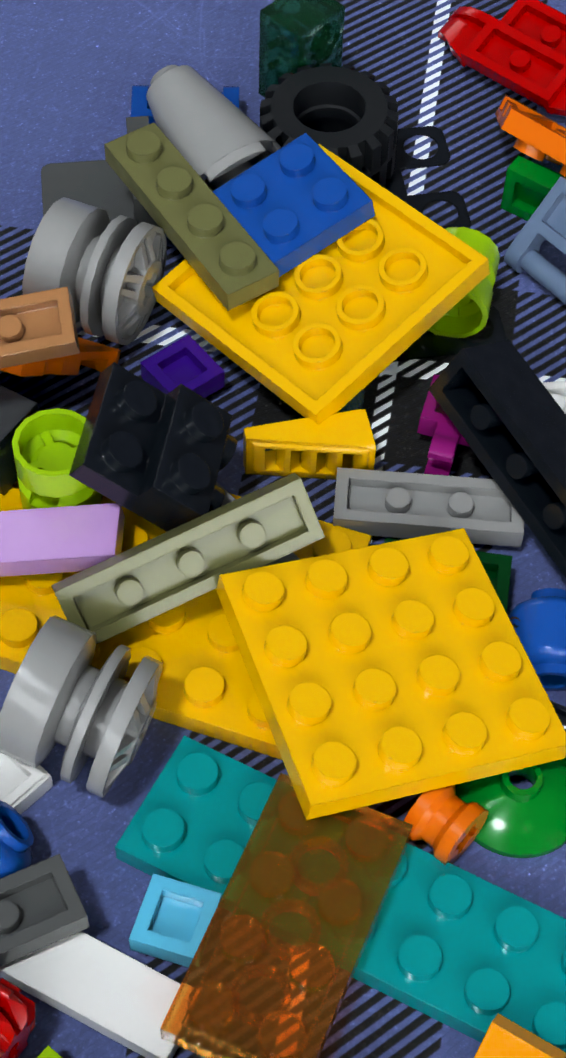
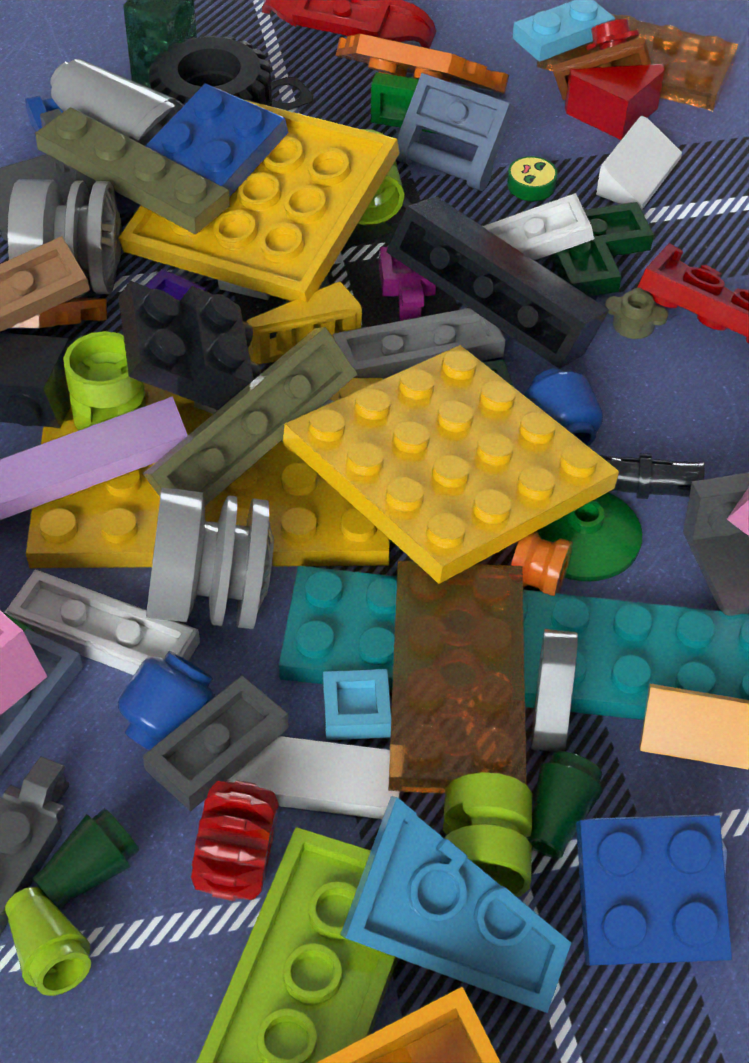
camera: 20 degrees left, 5 degrees down
none -> beam [531,629,578,752]

